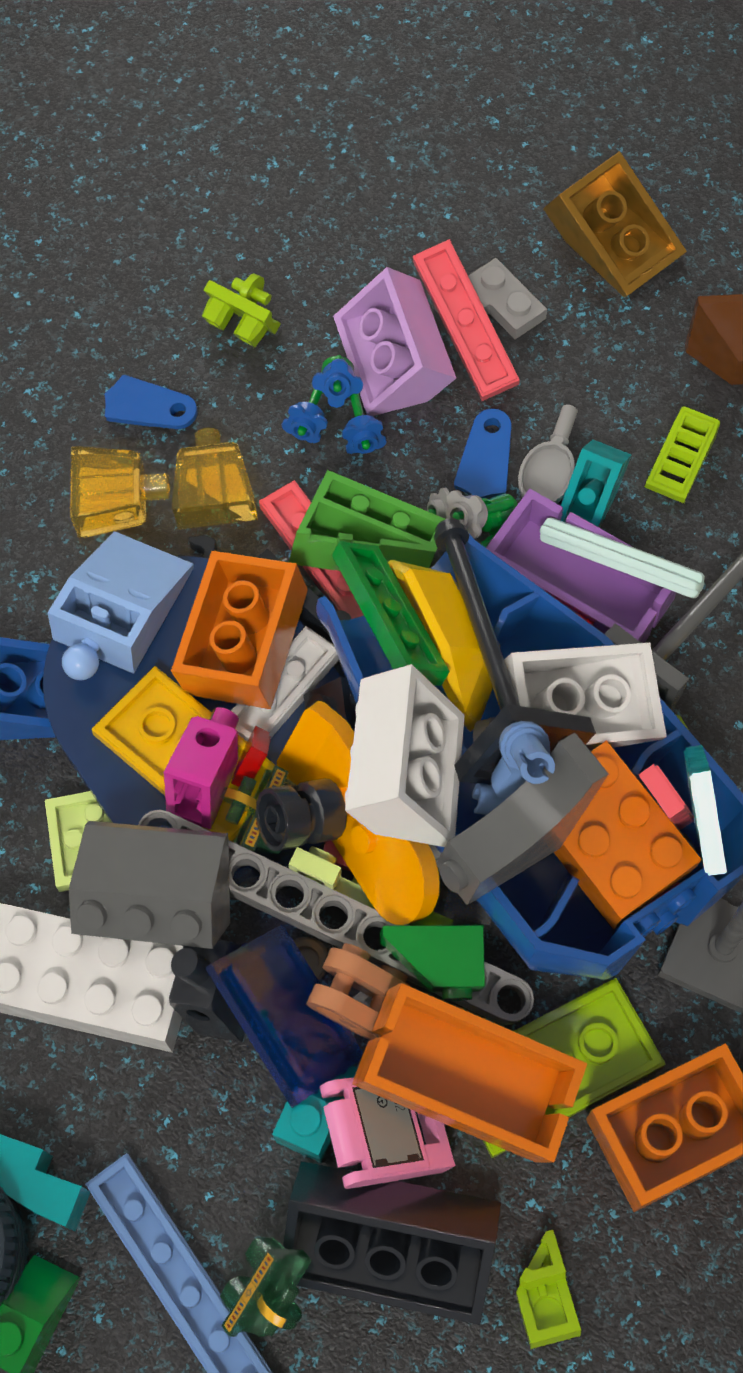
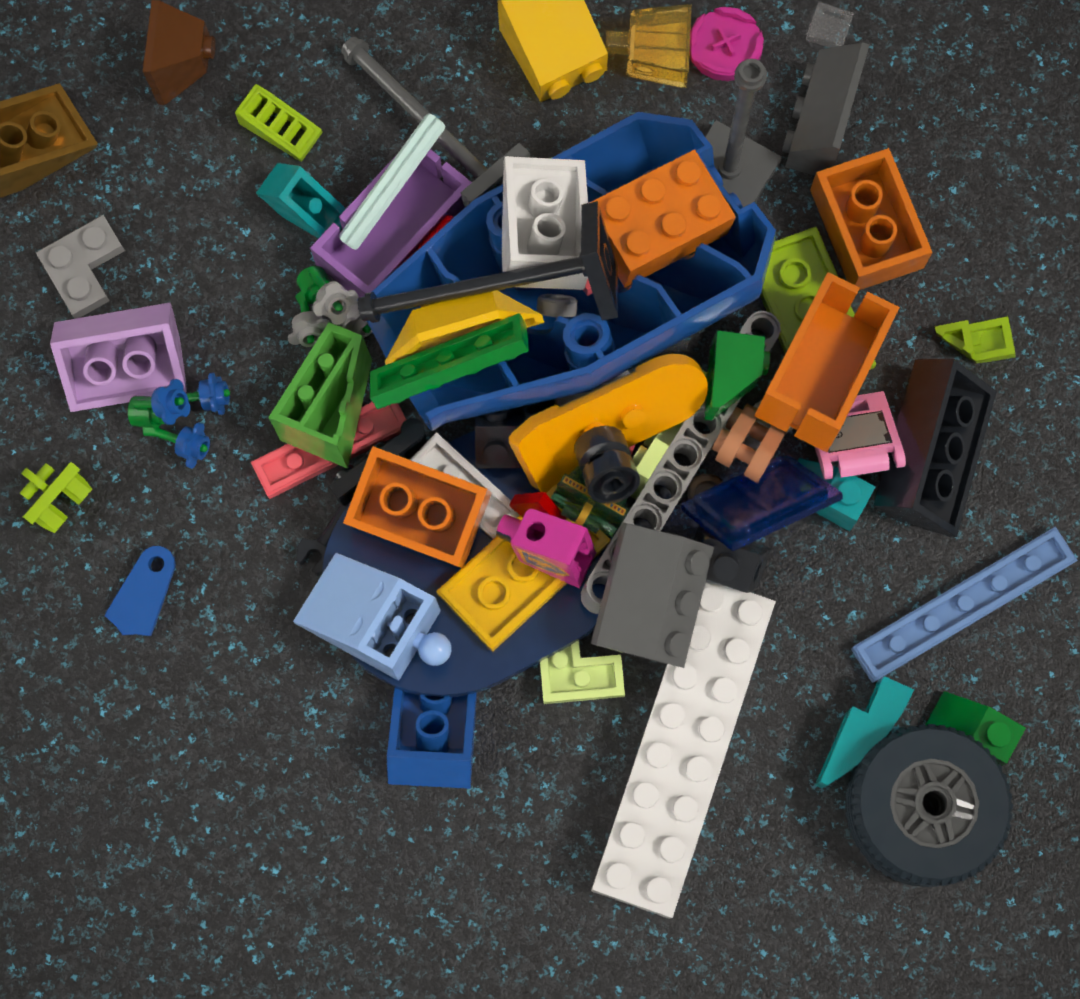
camera: 85 degrees left, 10 degrees up
clear yellow torso [70,446,170,538] -> none
clear yellow torso [172,428,258,530] -> none
clear green hips [220,1237,312,1337] -> none
white slope [345,664,464,847] -> none
coral tile [413,239,520,401] -> none
dark grey arch [436,733,609,905] -> none
blue piece [454,409,511,499] -> none
medium blue arm [472,721,555,815] -> none
light grey piece [518,405,578,504] -> none
coral tile [638,764,694,830] -> none
tile [683,745,727,876] -> none

